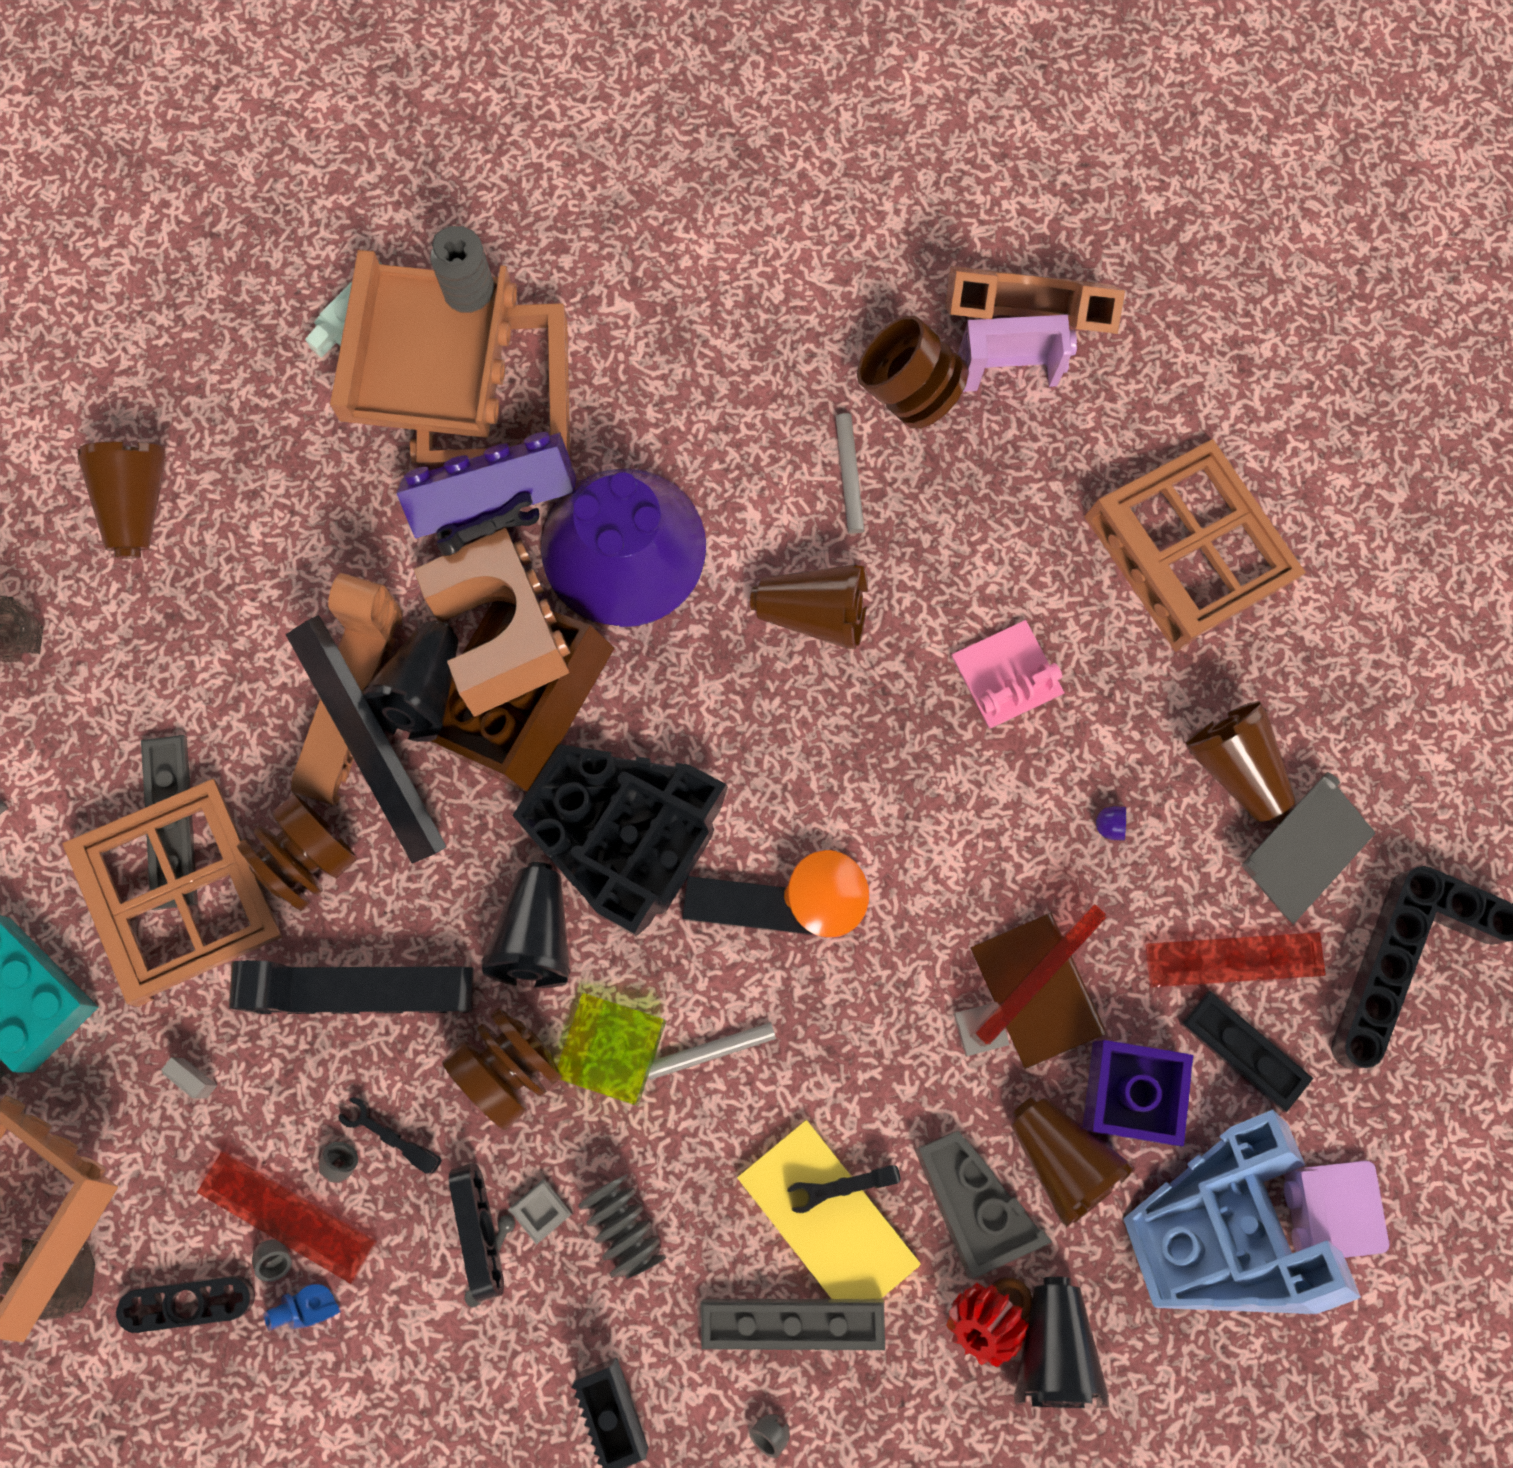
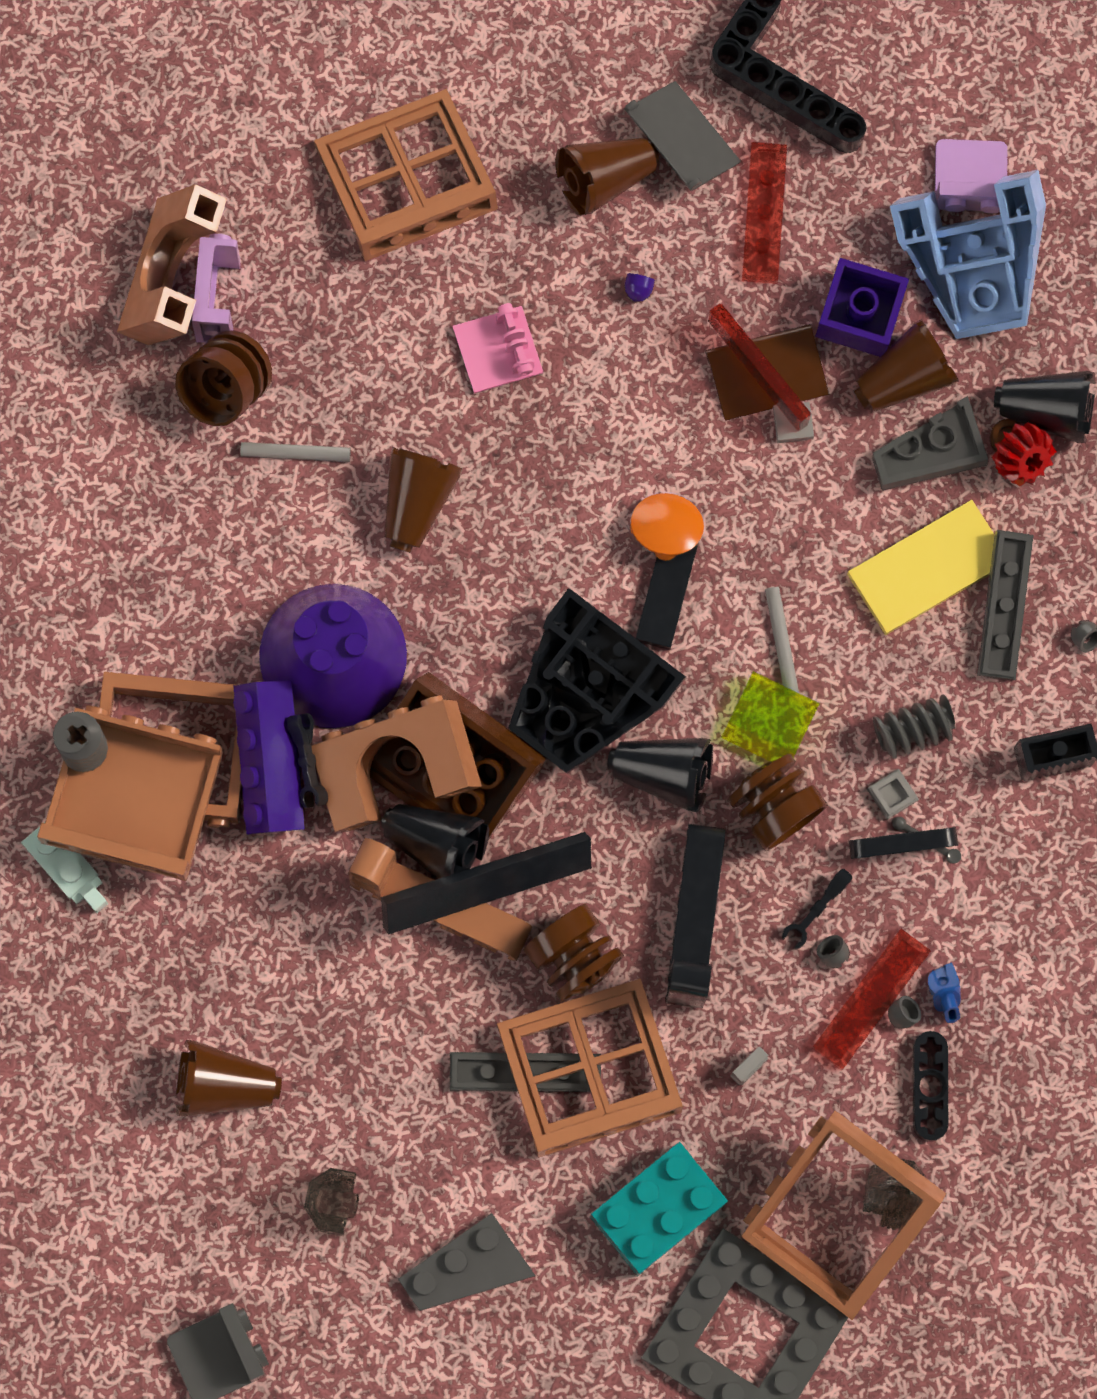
camera: 85 degrees left, 0 degrees up
black piece [787,1165,901,1213] -> none
black tile [1180,990,1314,1112] -> none

